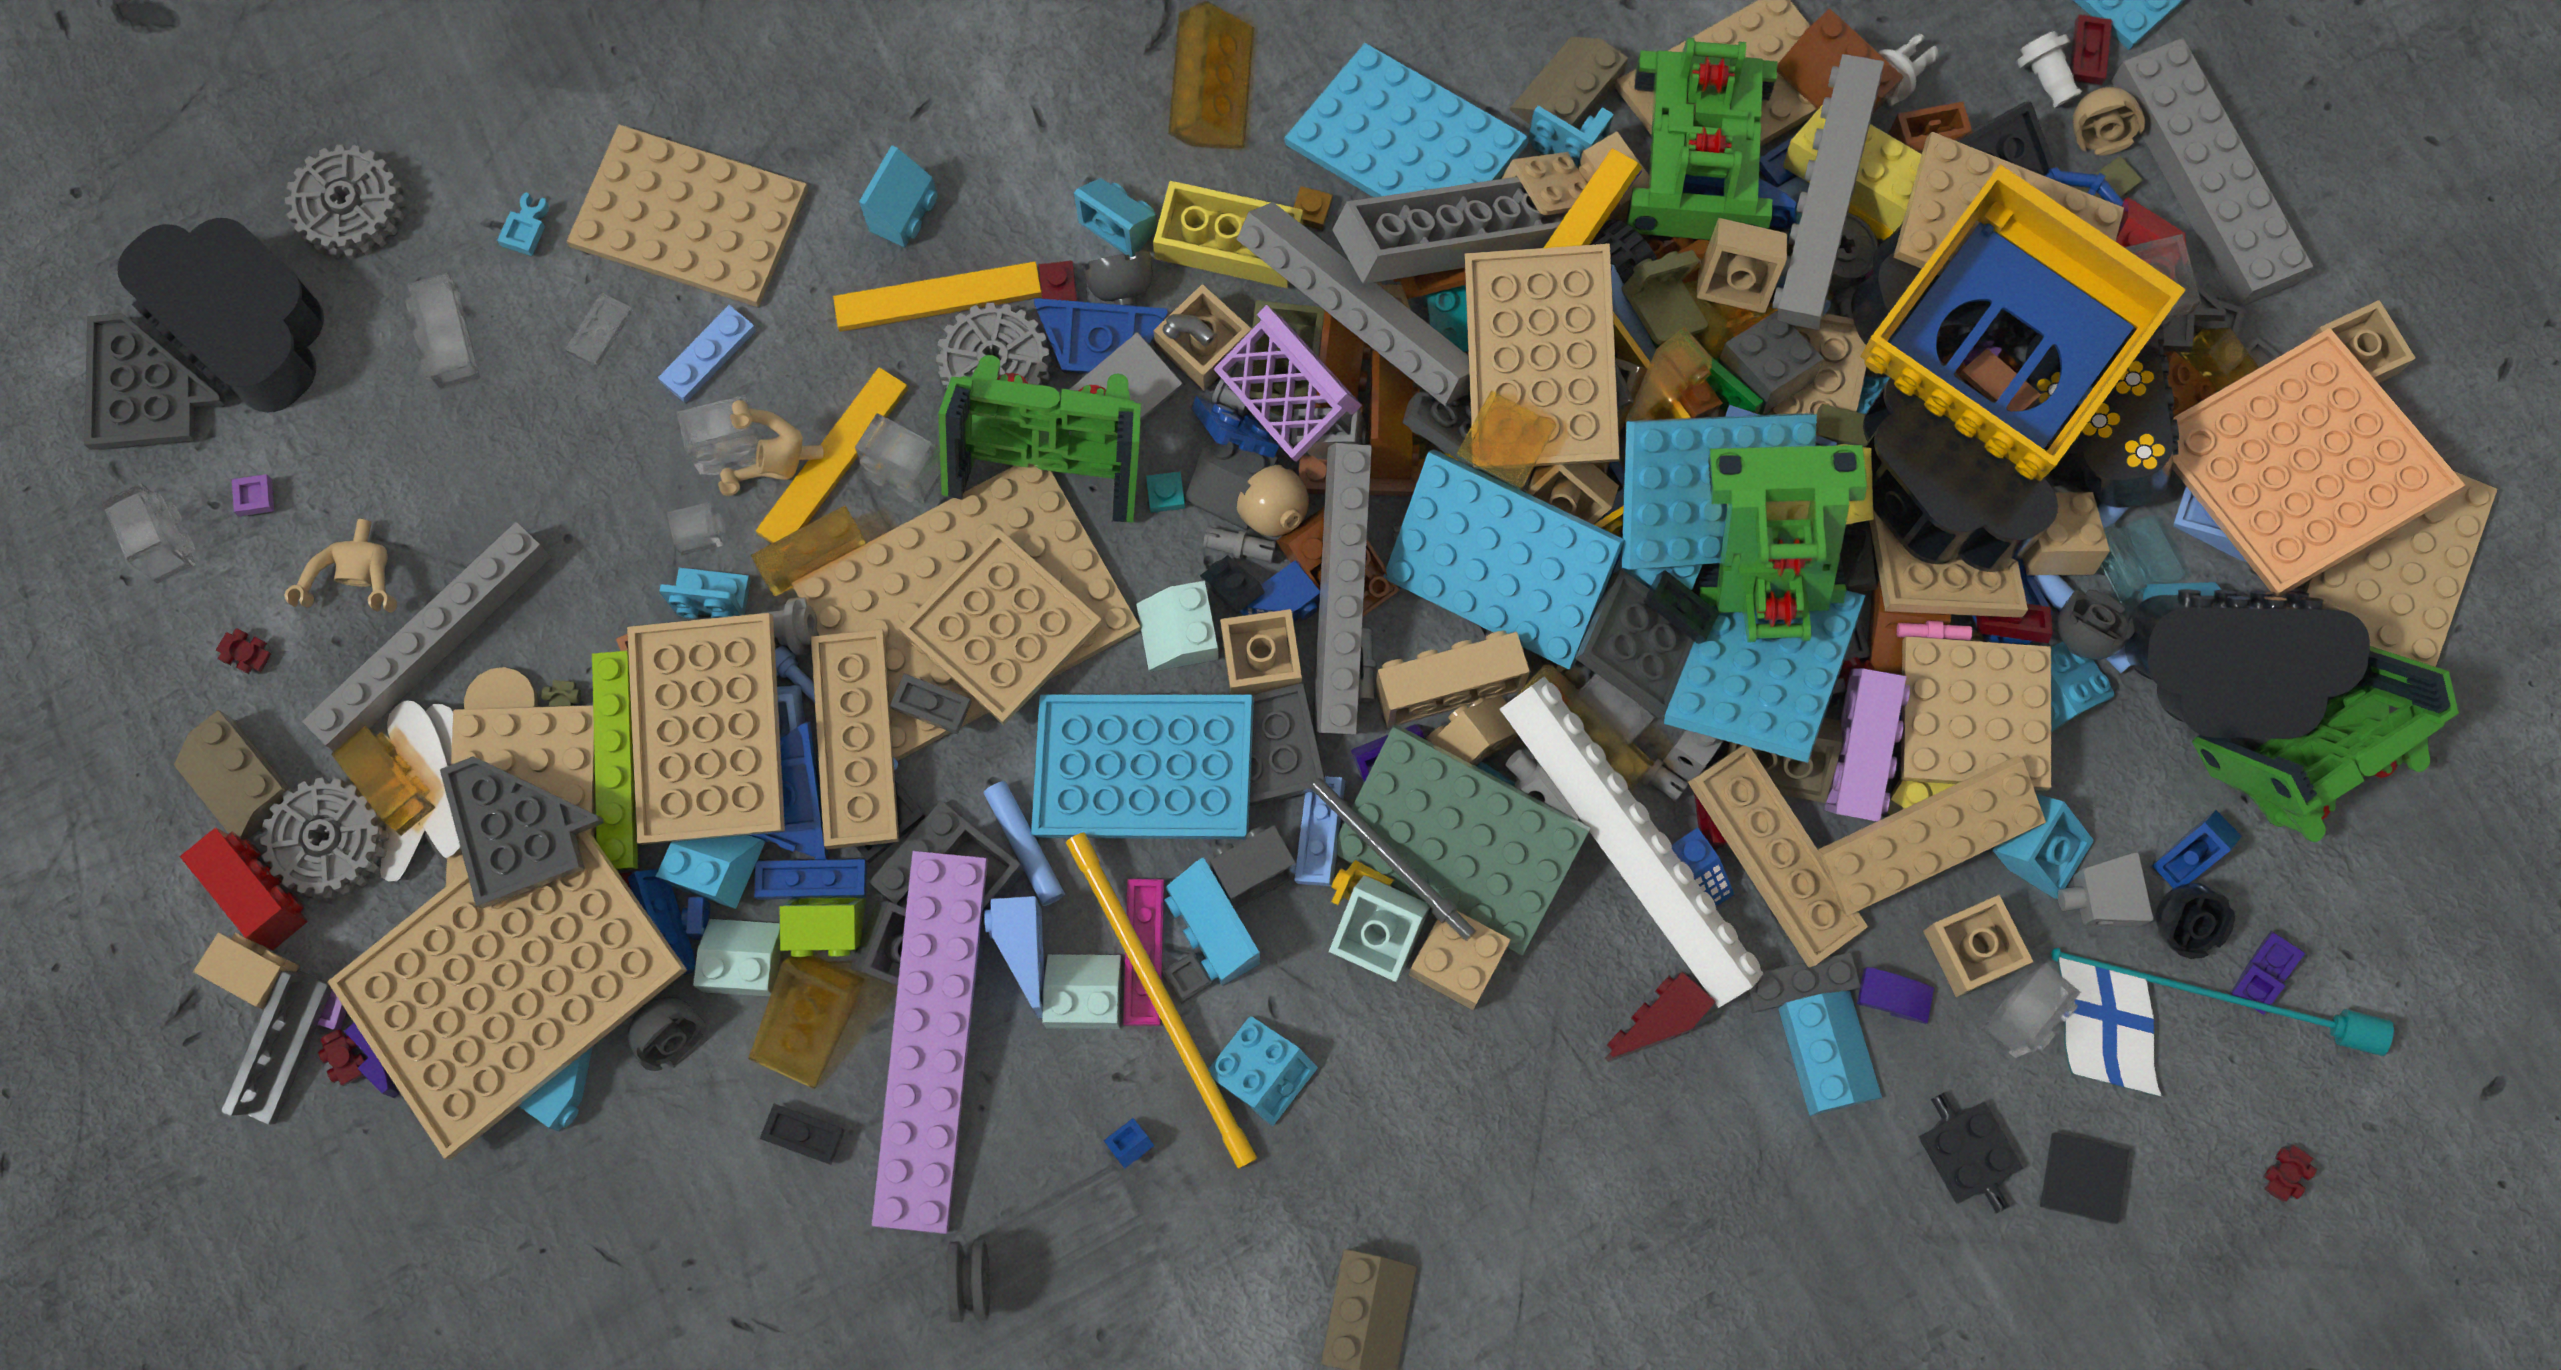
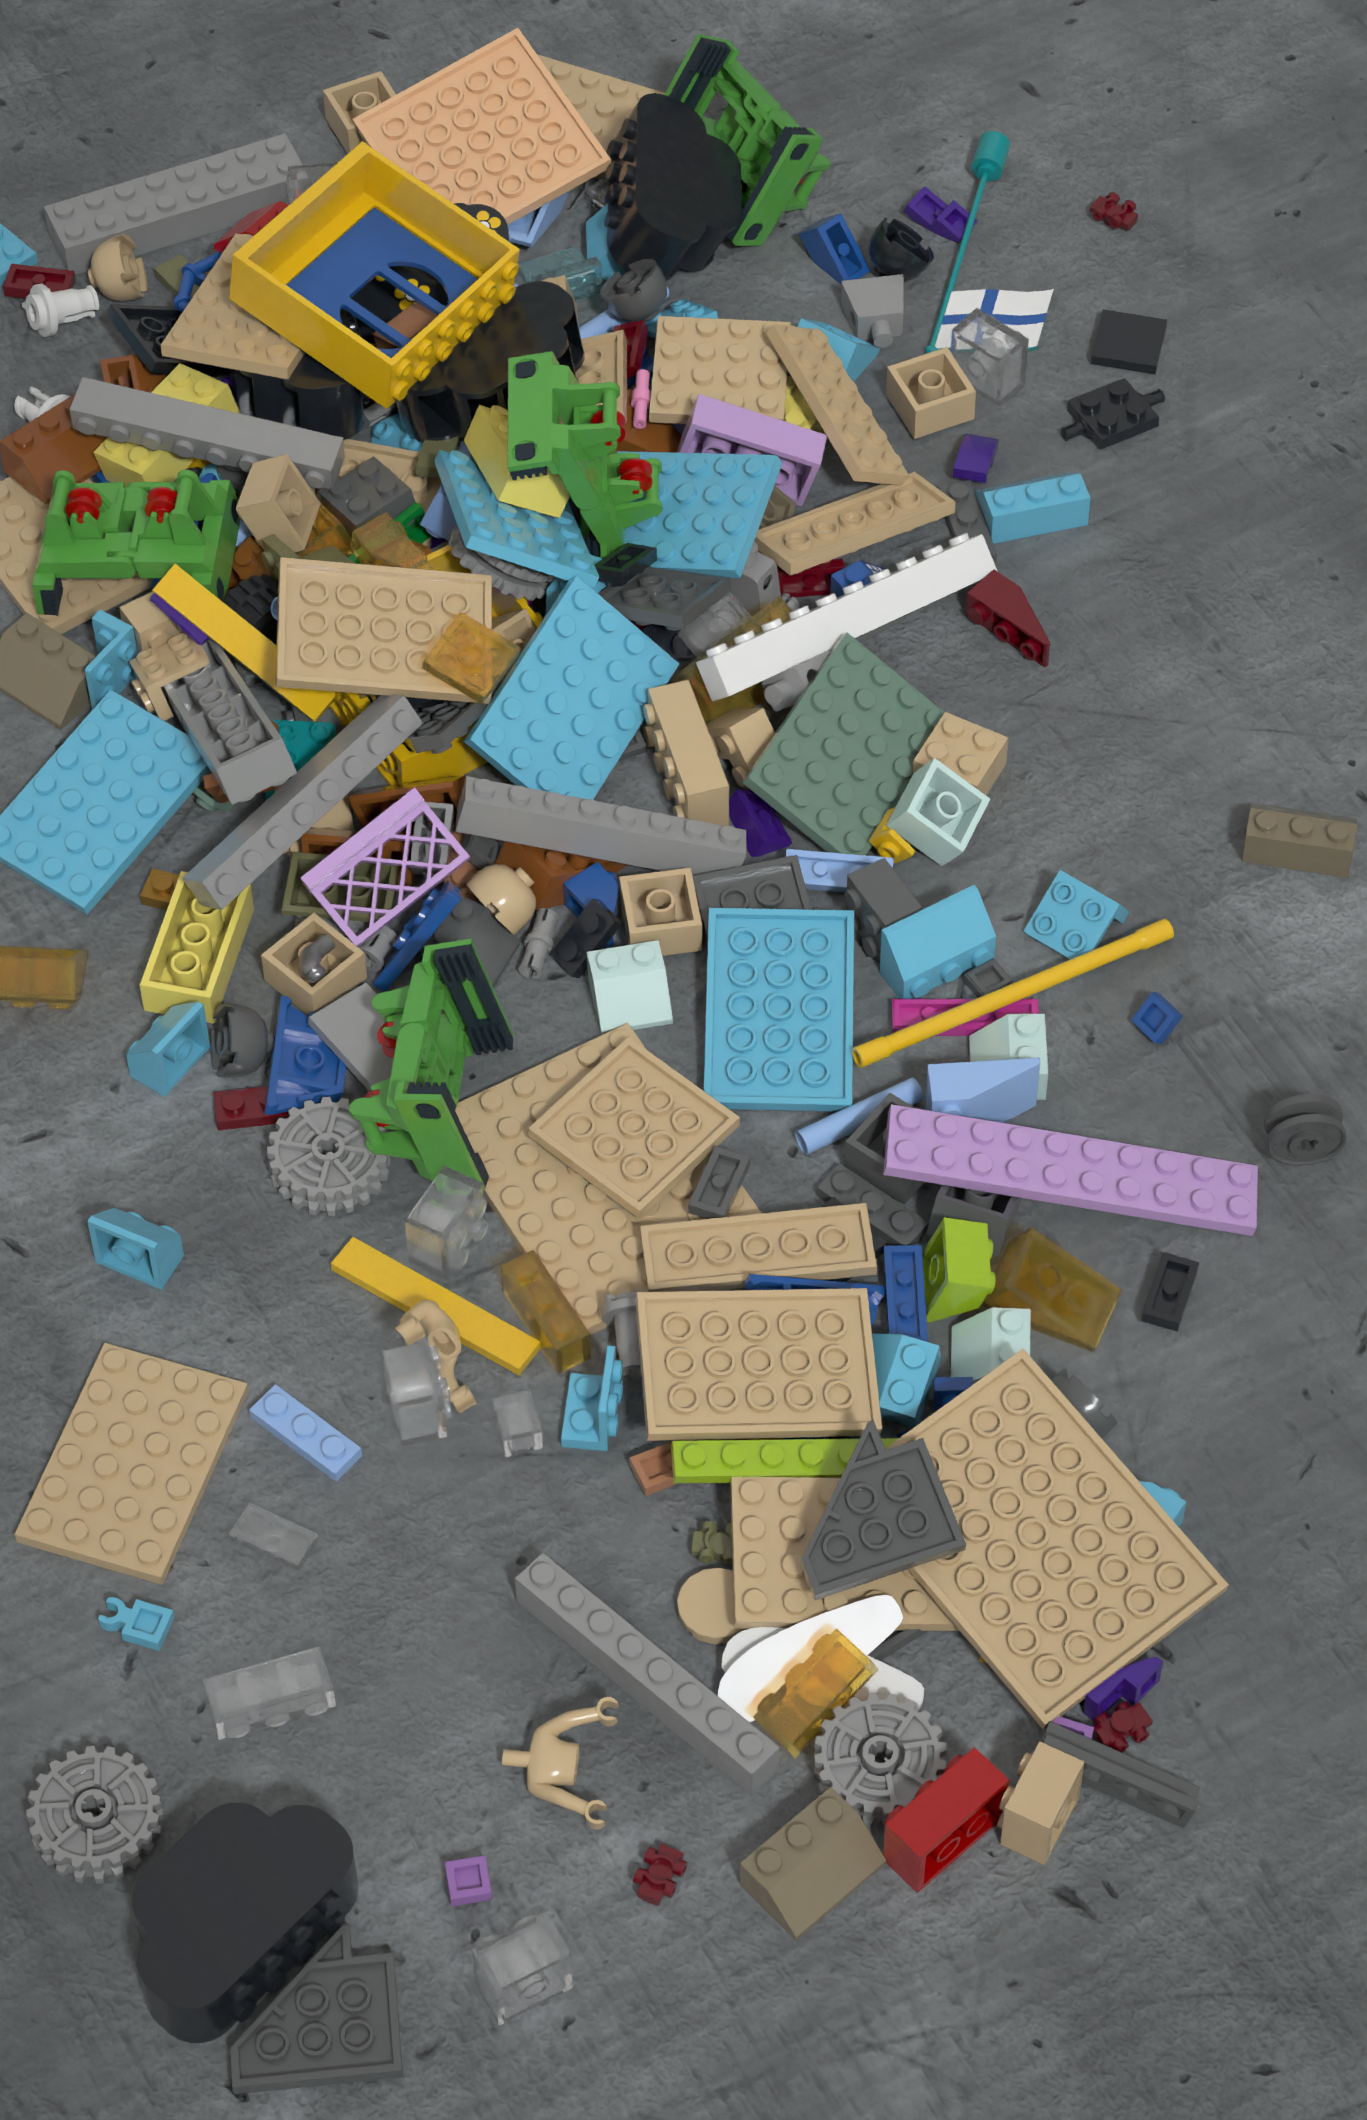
camera: 90 degrees left, 20 degrees down
yellow tile [833,261,1042,332] -> none
dark grey bar [1311,778,1476,941] -> none

